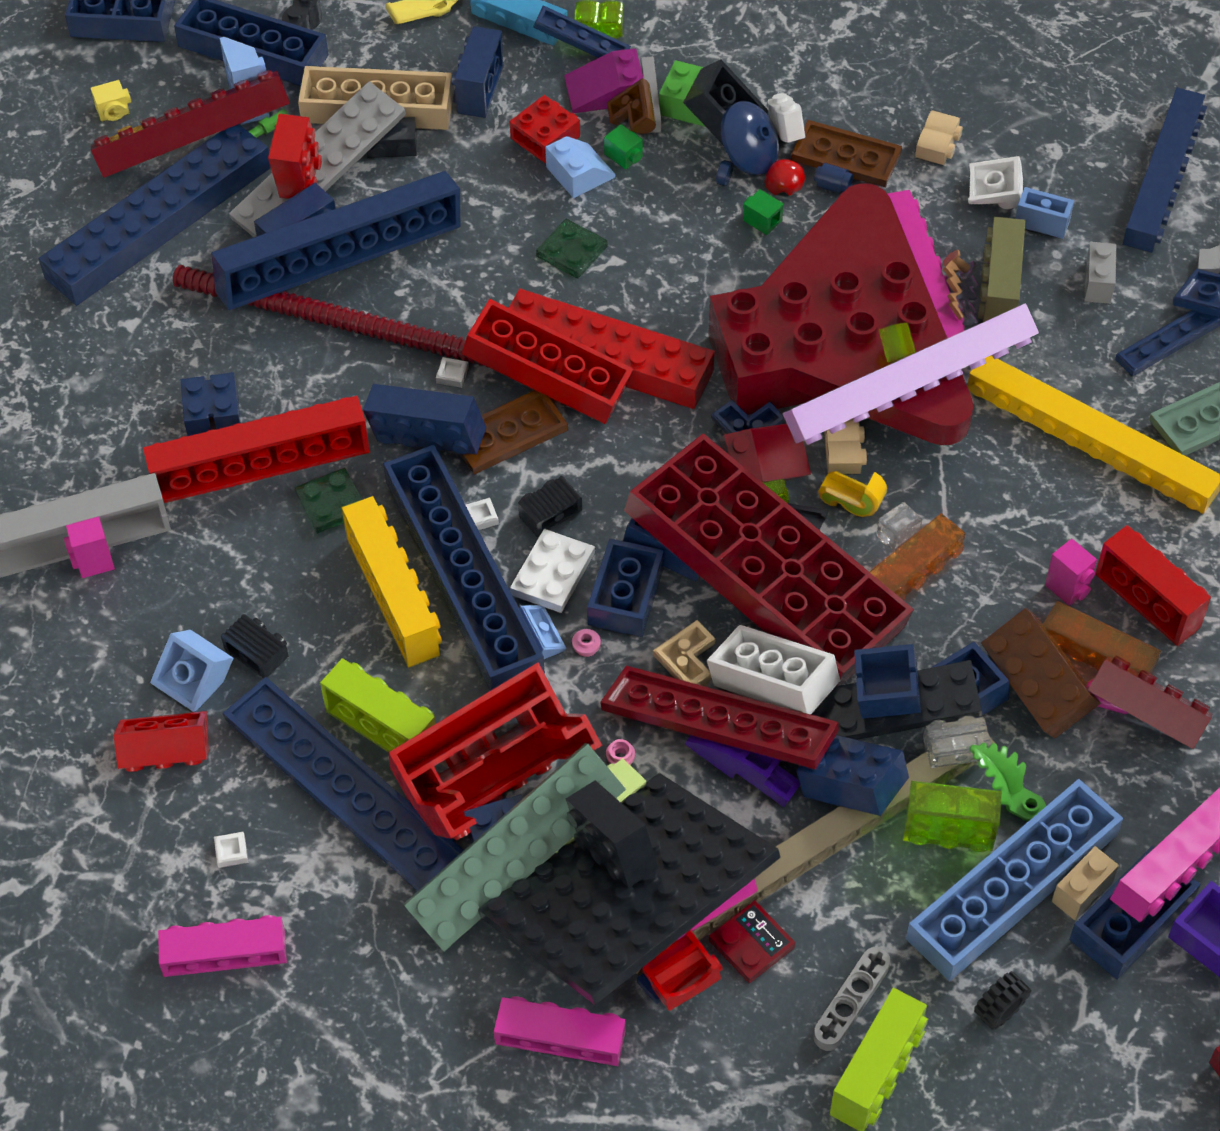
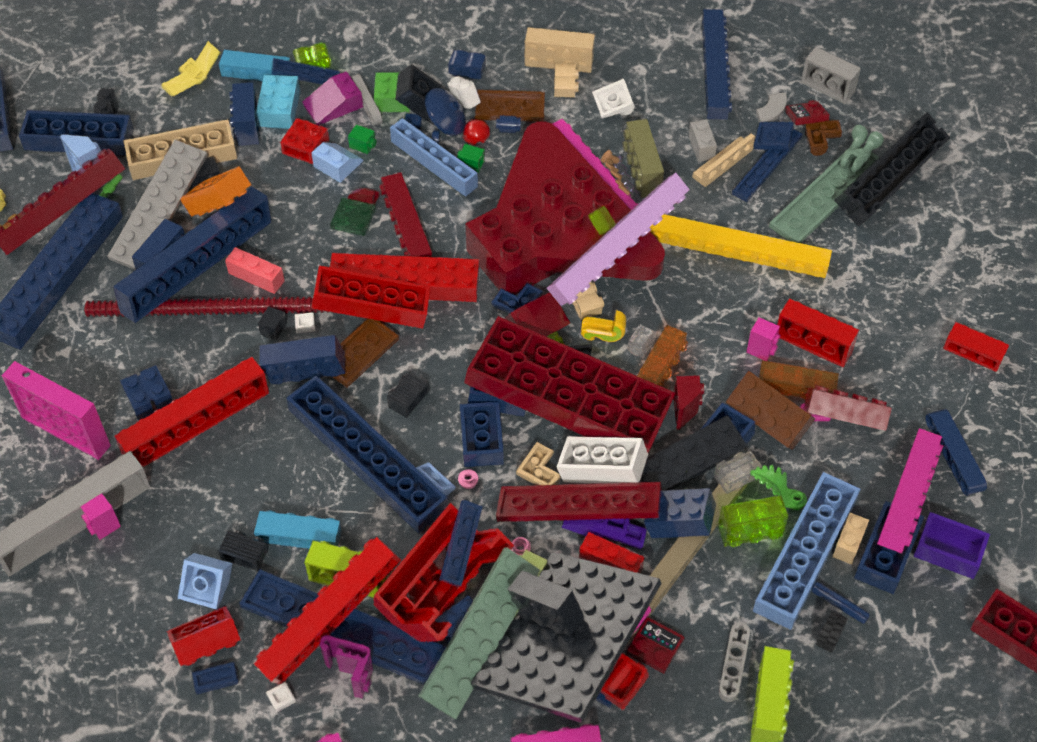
camera: 20 degrees left, 0 degrees up
red brick [268,114,322,199] -> none
clear green plate [295,467,362,534] -> none
yellow brick [342,496,442,668] -> none
white tile [466,498,499,530] -> none
white plate [510,529,595,613] -> none
reddish brown brick [607,78,656,134] -> none
dark blue piece [854,644,921,719] -> none
medium blue brick [1015,187,1074,239] -> none
none -> dark pink piece [1,361,111,460]
none -> orange brick [181,166,251,217]
none -> dark blue tile [192,662,239,695]
none -> coral brick [225,247,285,294]
none -> dark azure brick [254,511,342,549]
none -> red brick [254,537,402,684]
none -> medium azure brick [256,75,300,128]
none -> black brick [258,306,287,340]
none -> magenta piece [320,636,373,699]
none -> dark red brick [347,188,380,208]
none -> dark red brick [379,172,432,257]
none -> medium blue brick [390,118,478,197]
none -> dark blue tile [405,114,422,130]
none -> dark blue plate [439,500,483,587]
none -> dark blue brick [448,50,486,79]
none -> tan brick [525,28,595,73]
none -> red brick [579,532,645,574]
none -> dark red slope [673,375,704,430]
none -> tan fence [693,134,755,187]
none -> dark blue axle [812,582,870,624]

